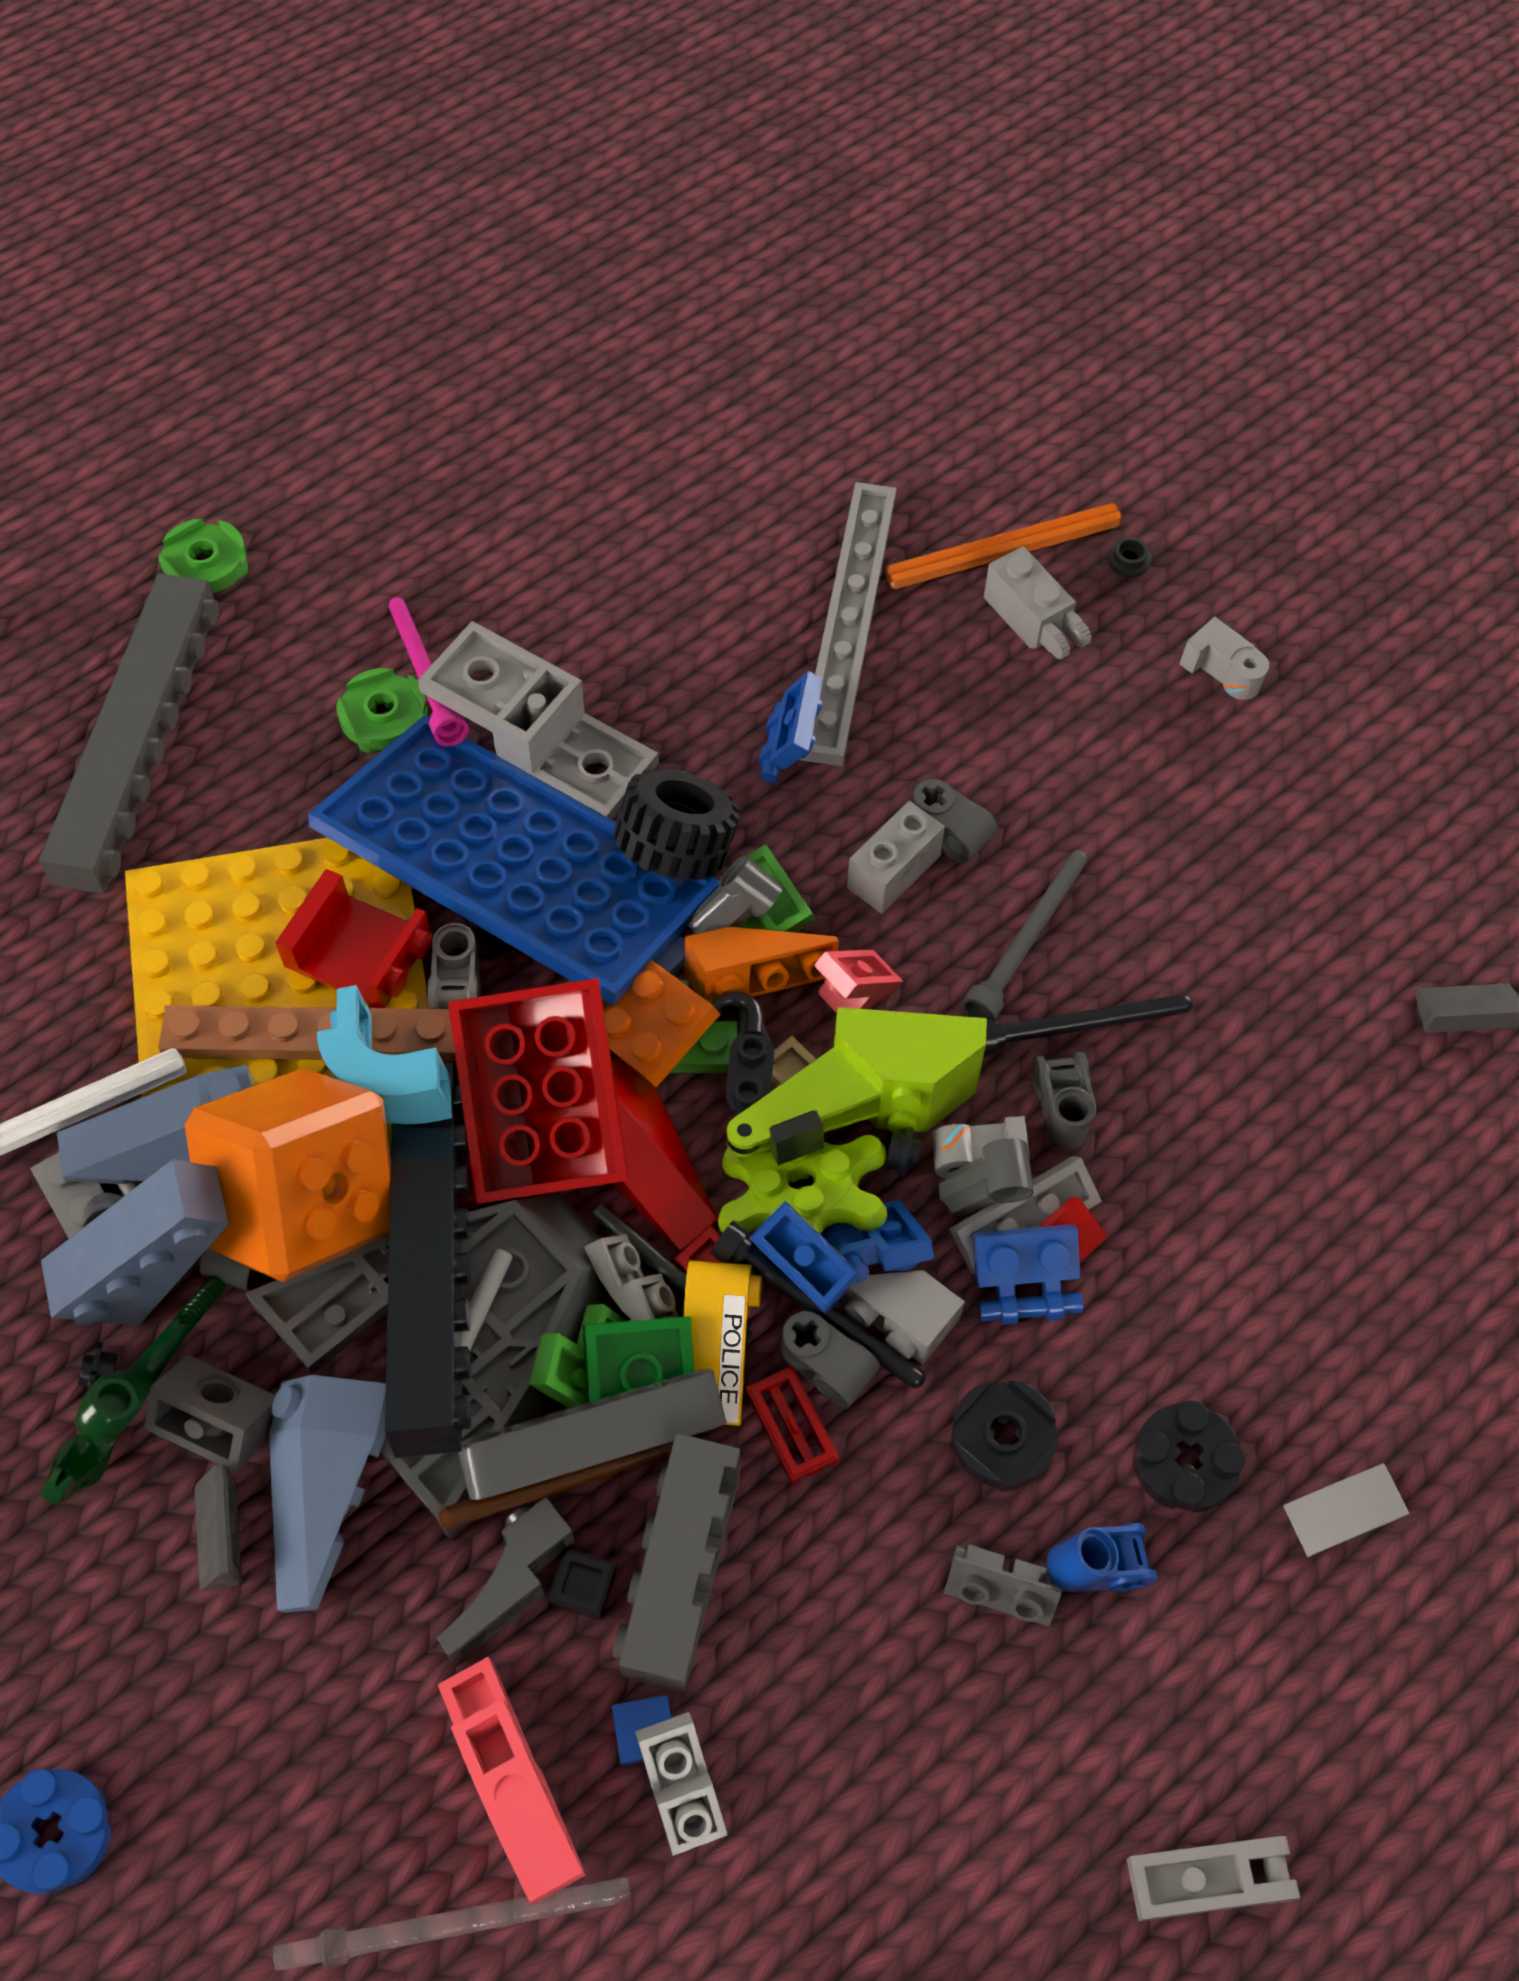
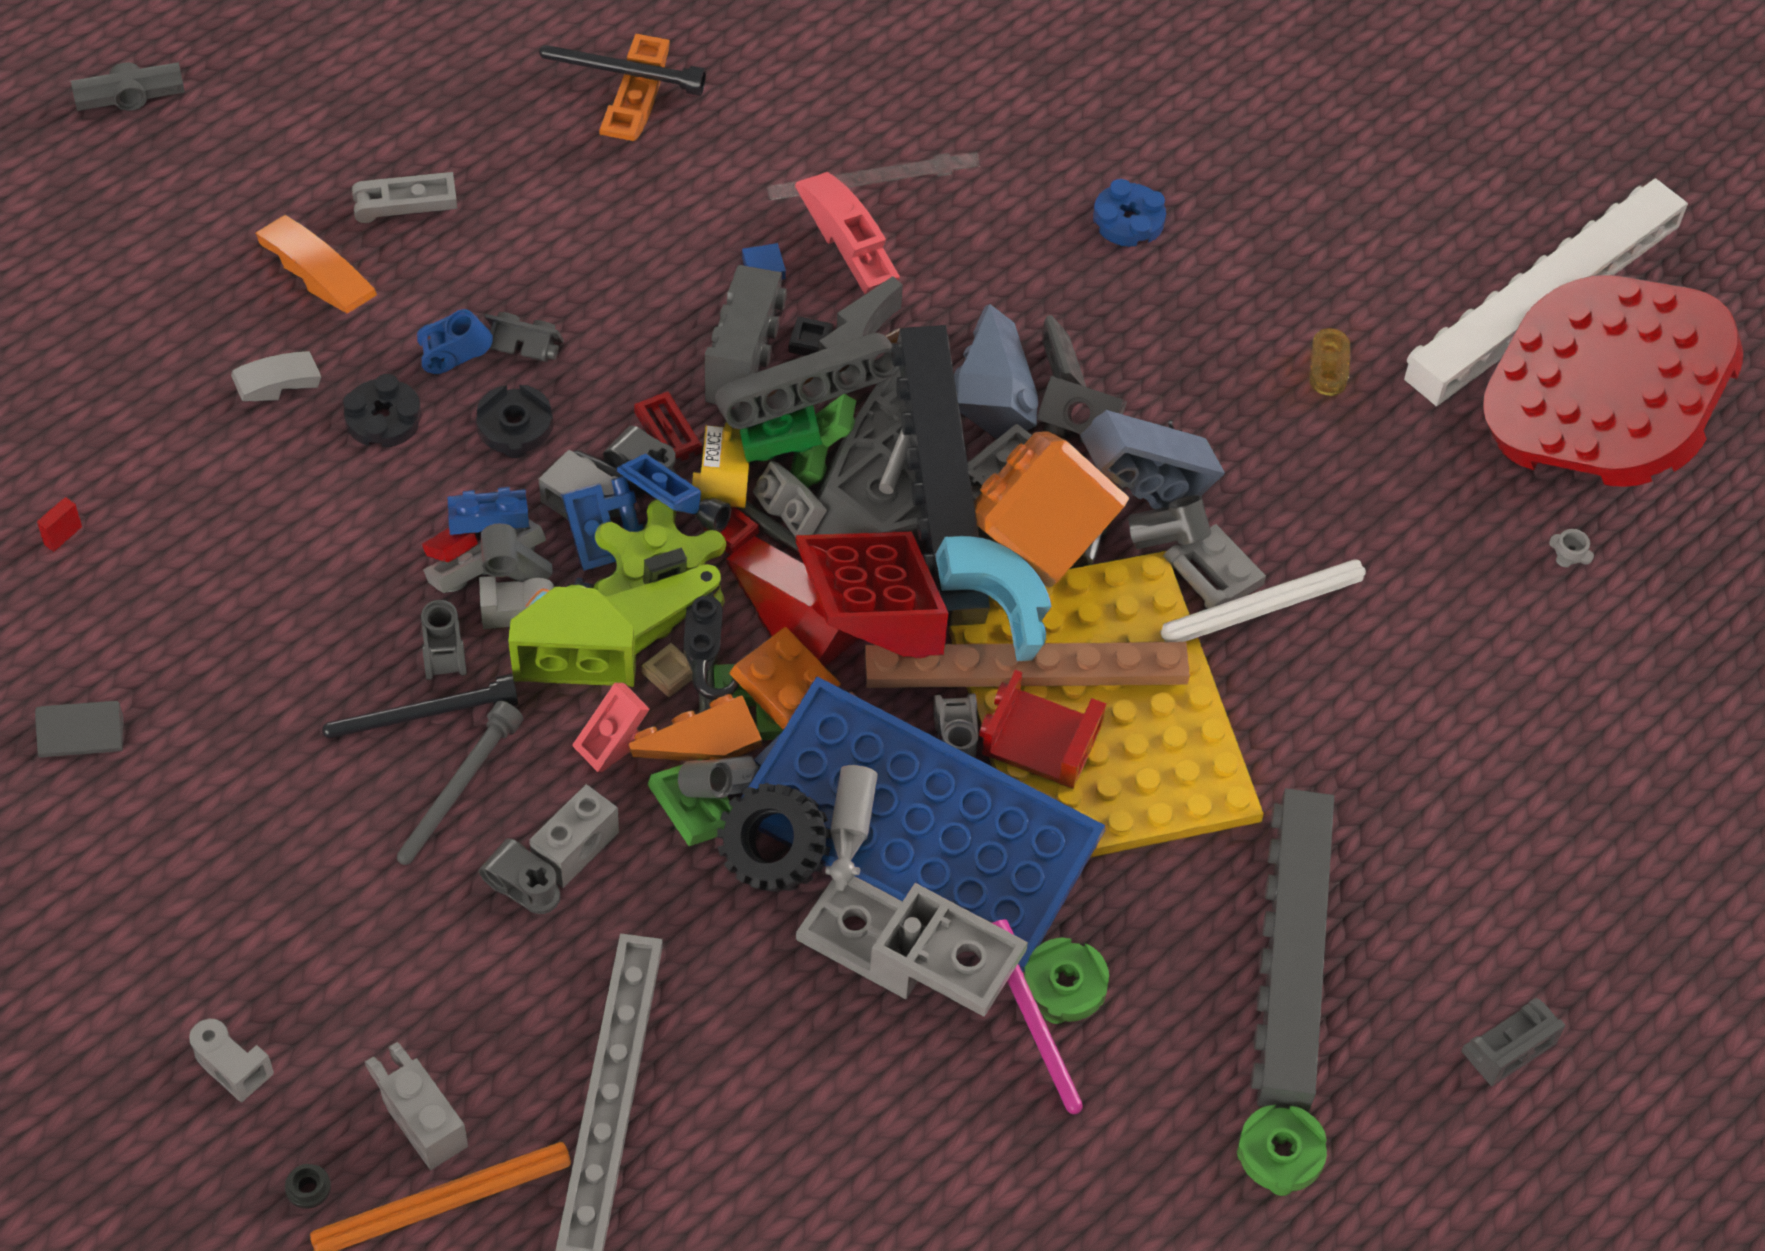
camera: 175 degrees right, 5 degrees down
dark green animal [41,1276,226,1505] -> none
sand blue wedge [57,1064,256,1184] -> none
light grey slope [635,1712,728,1856] -> none
blue plate [759,671,823,783] -> none
none -> orange slope [255,215,377,314]
none -> light grey wheel [826,765,878,892]

